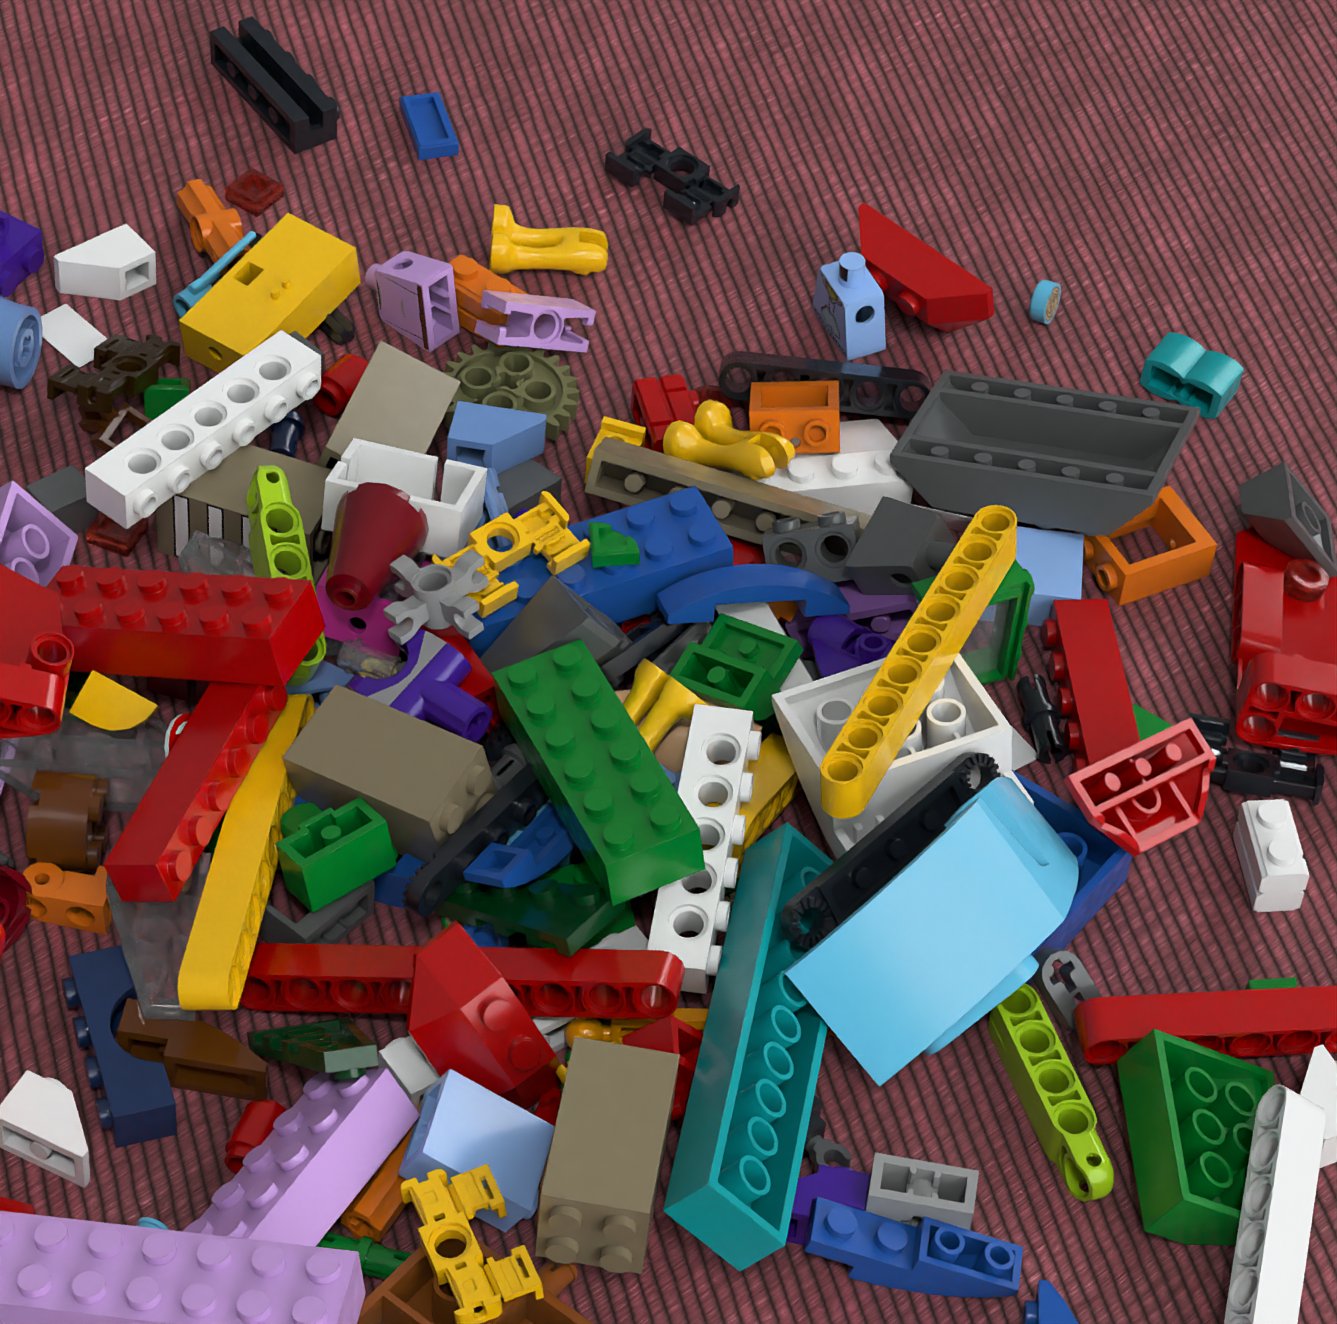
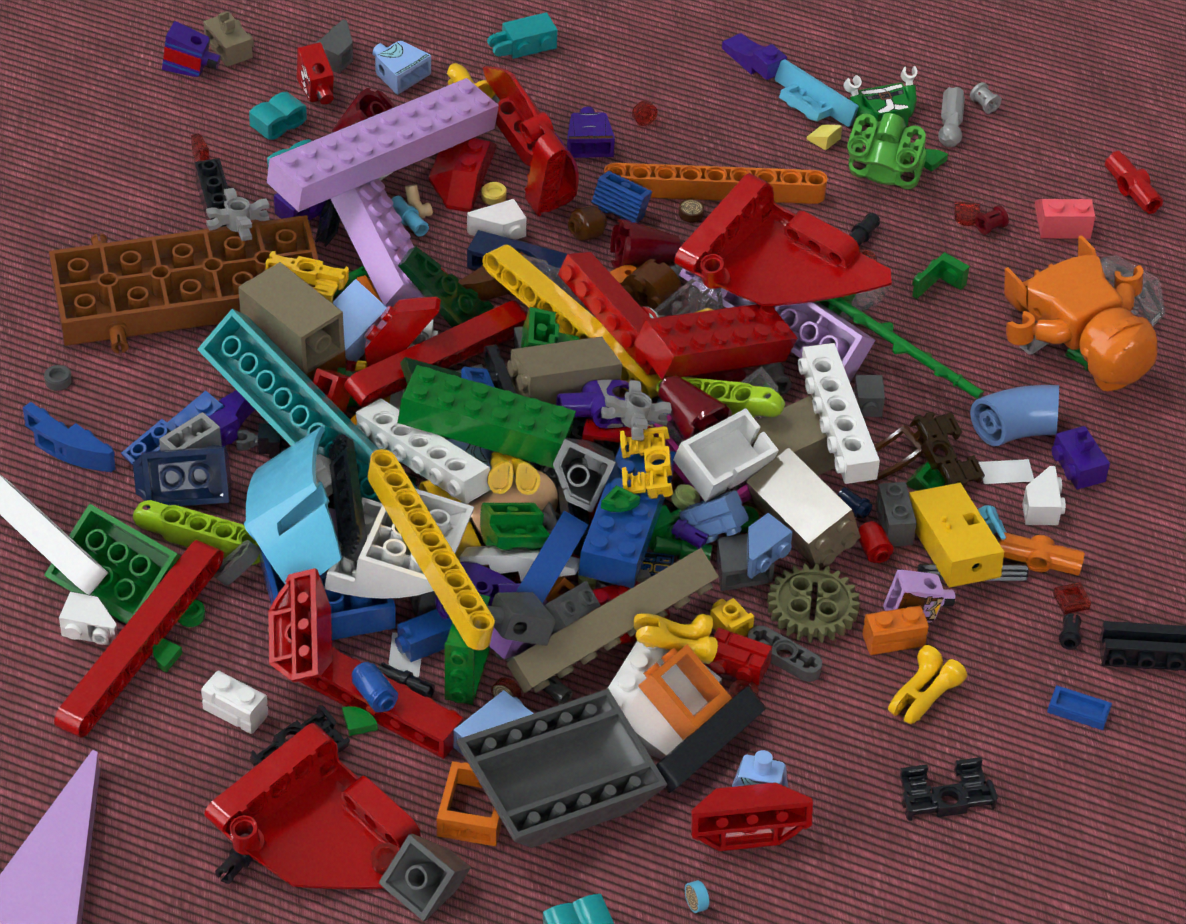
camera: 130 degrees right, 0 degrees up
lavender piece [474,290,596,353] -> none
none -> dark blue slope [133,445,232,508]
none -> blue head [352,662,398,713]
none -> dark grey beam [748,626,822,682]
none -> black pin [1059,613,1082,650]

